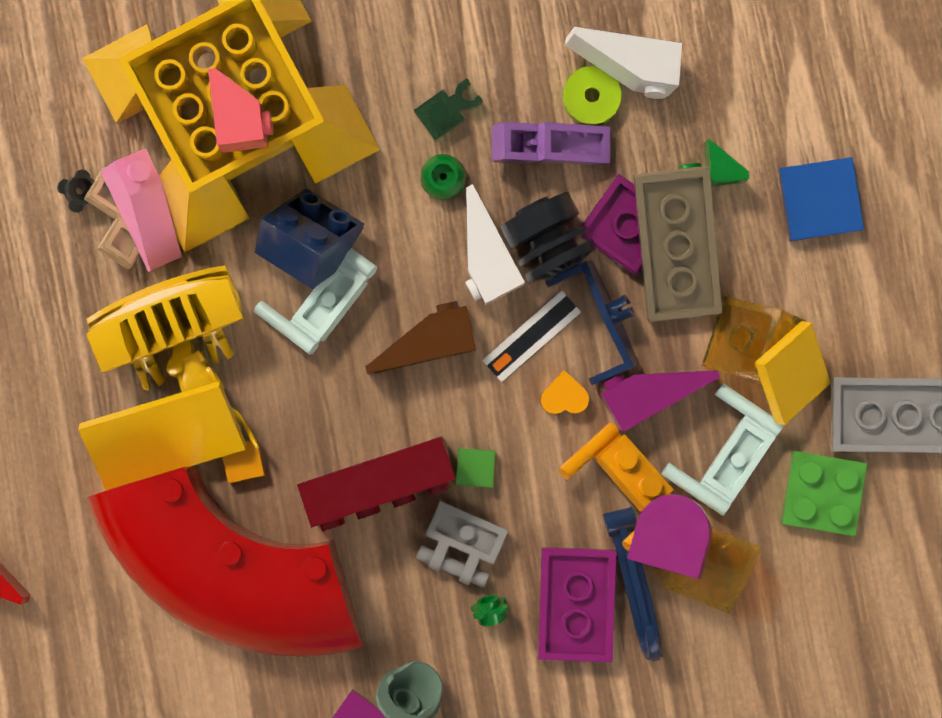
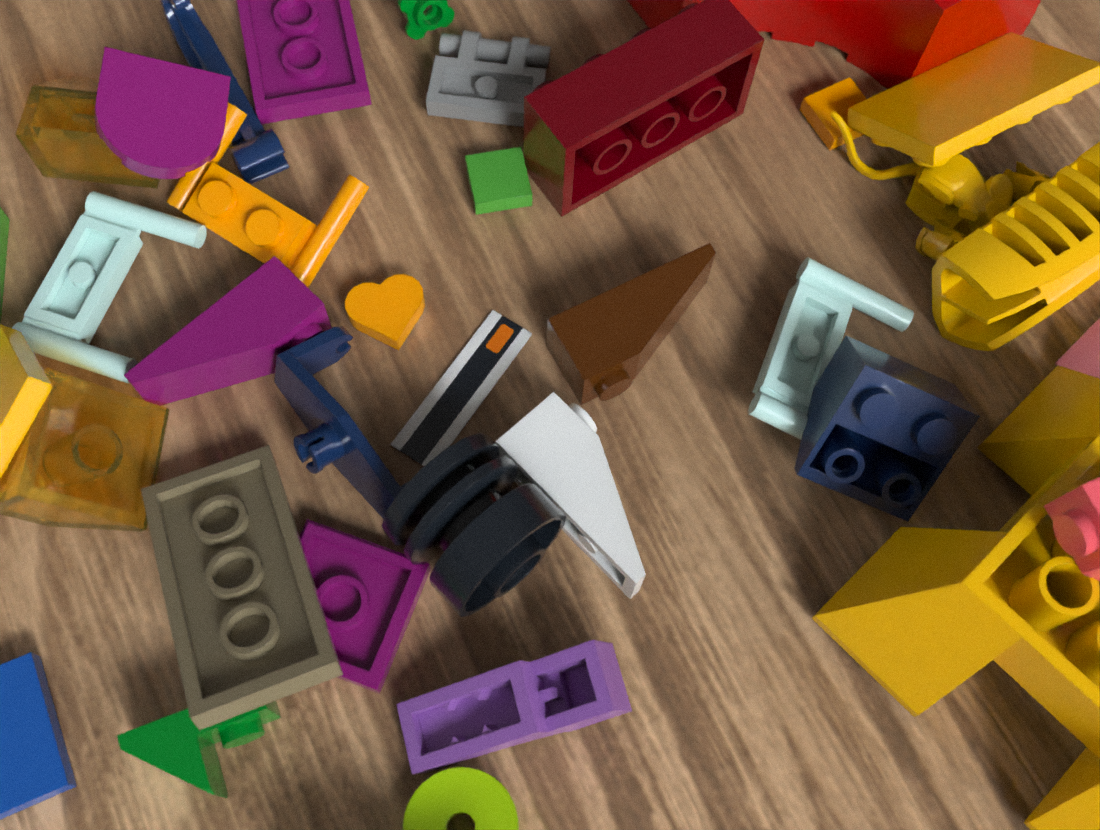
camera: 165 degrees right, 20 degrees down
clear green plate [413,78,483,142] -> none
green plate [420,154,466,200] -> none

